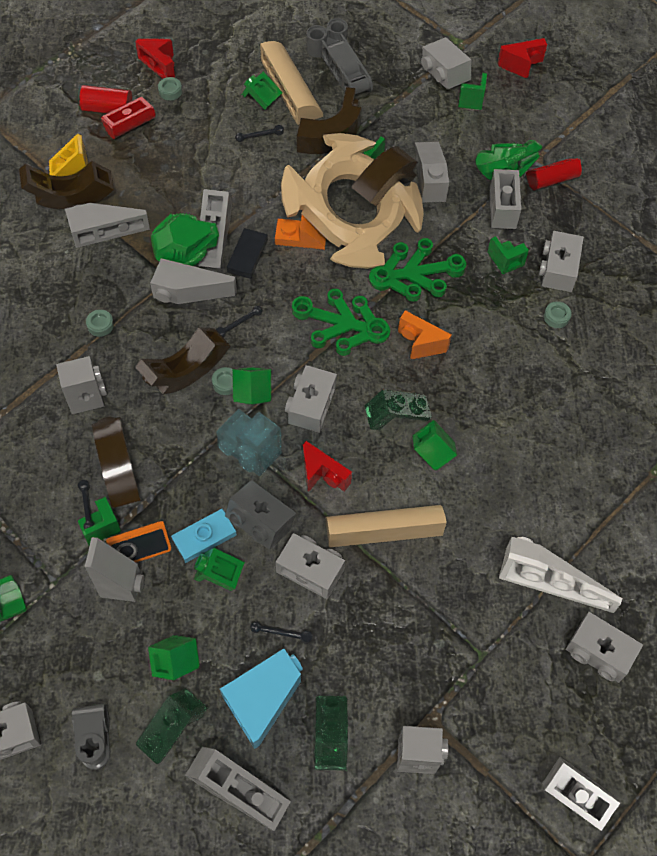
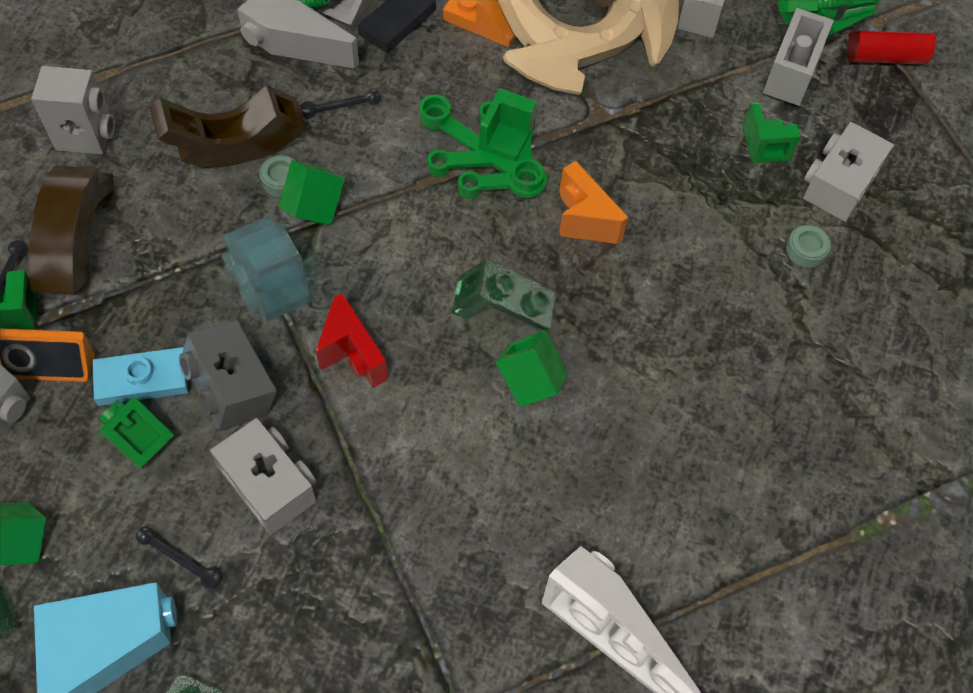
camera: 20 degrees right, 0 degrees up
sand green tile [86,310,114,337] -> none
light grey brick [285,365,337,433] -> none
tan brick [325,505,447,547] -> none
green plant [369,238,466,302] -> none
none -> green panel [479,88,537,161]

